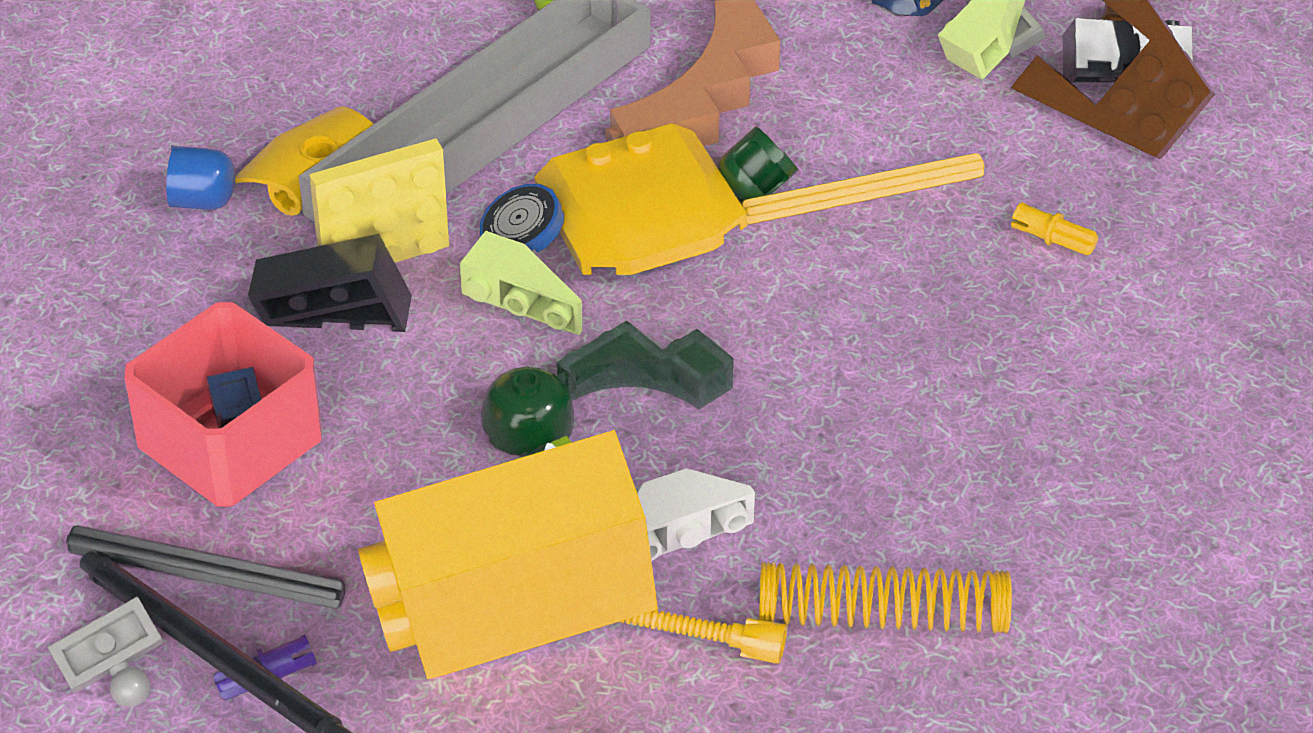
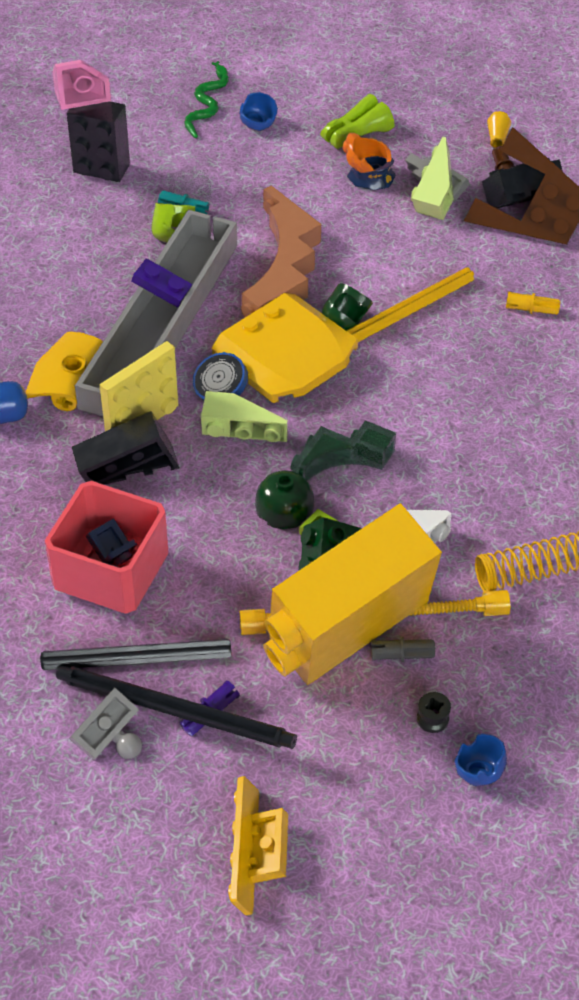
camera: 20 degrees left, 5 degrees up
none -> dark purple plate [131,258,193,308]
none -> dark grey axle [372,637,435,662]

